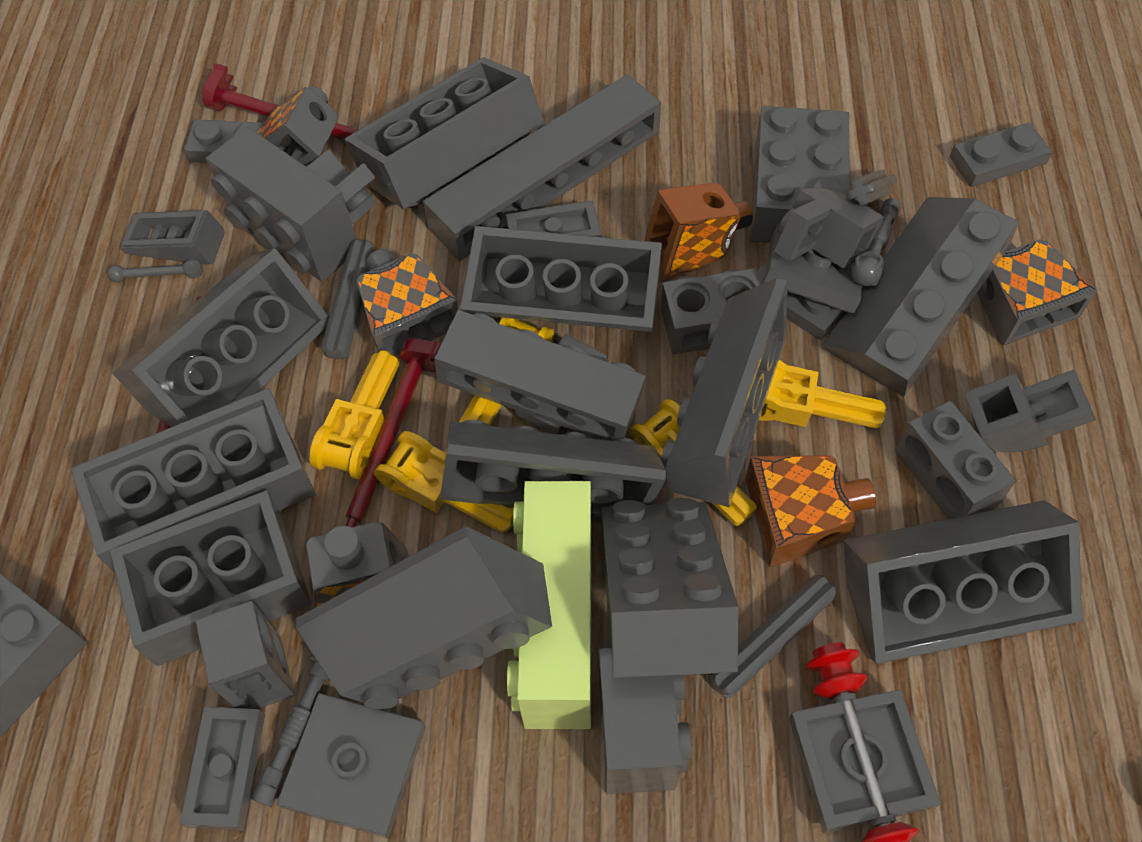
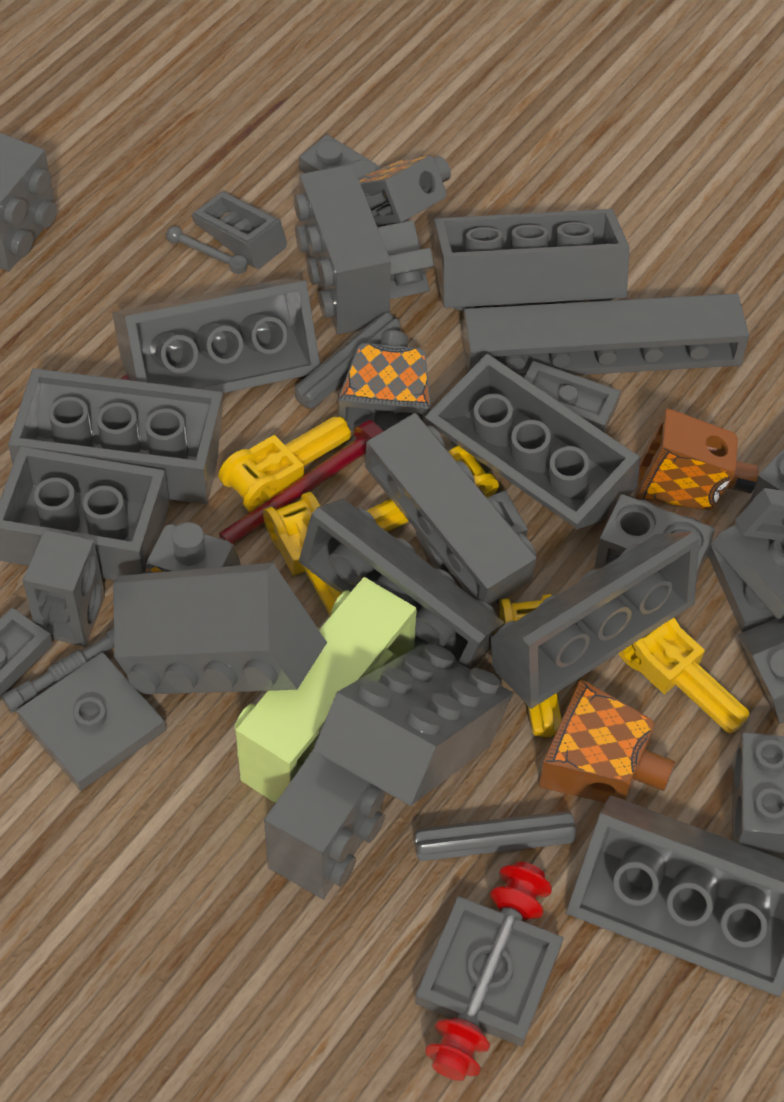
camera: 30 degrees right, 5 degrees down
dark red piece [202,63,358,141] -> none

